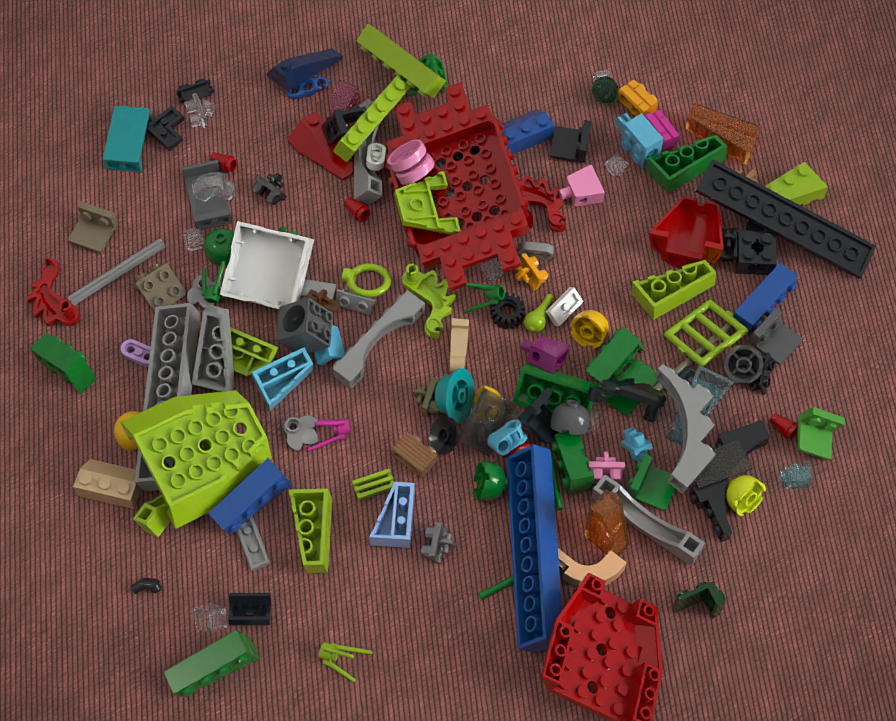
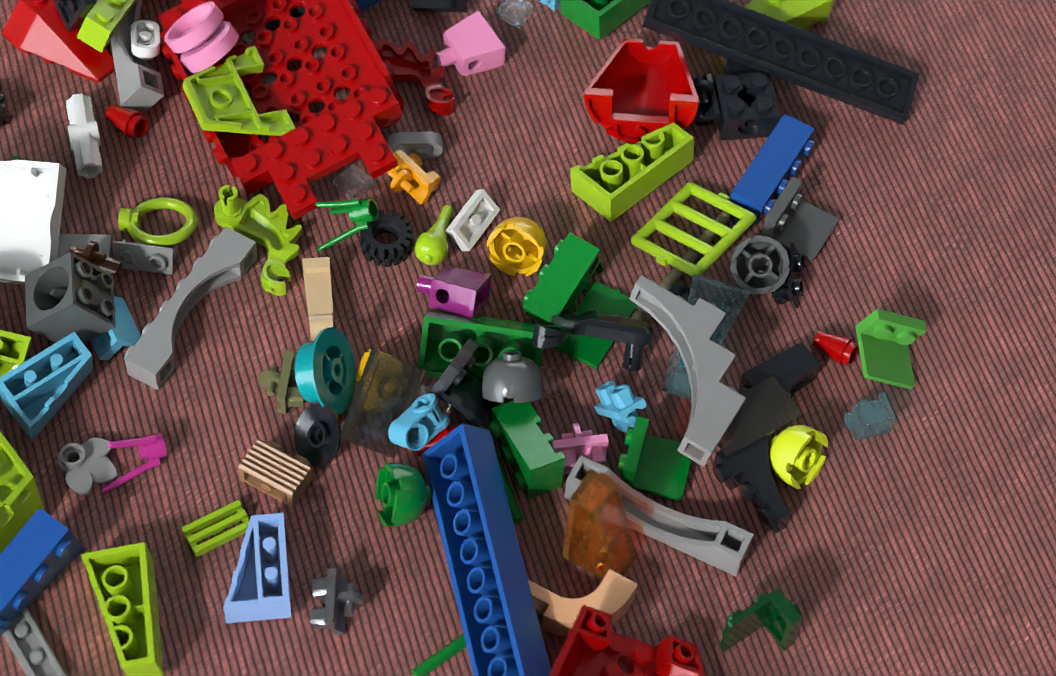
camera: 15 degrees left, 5 degrees down
none -> white piece [66,94,103,179]

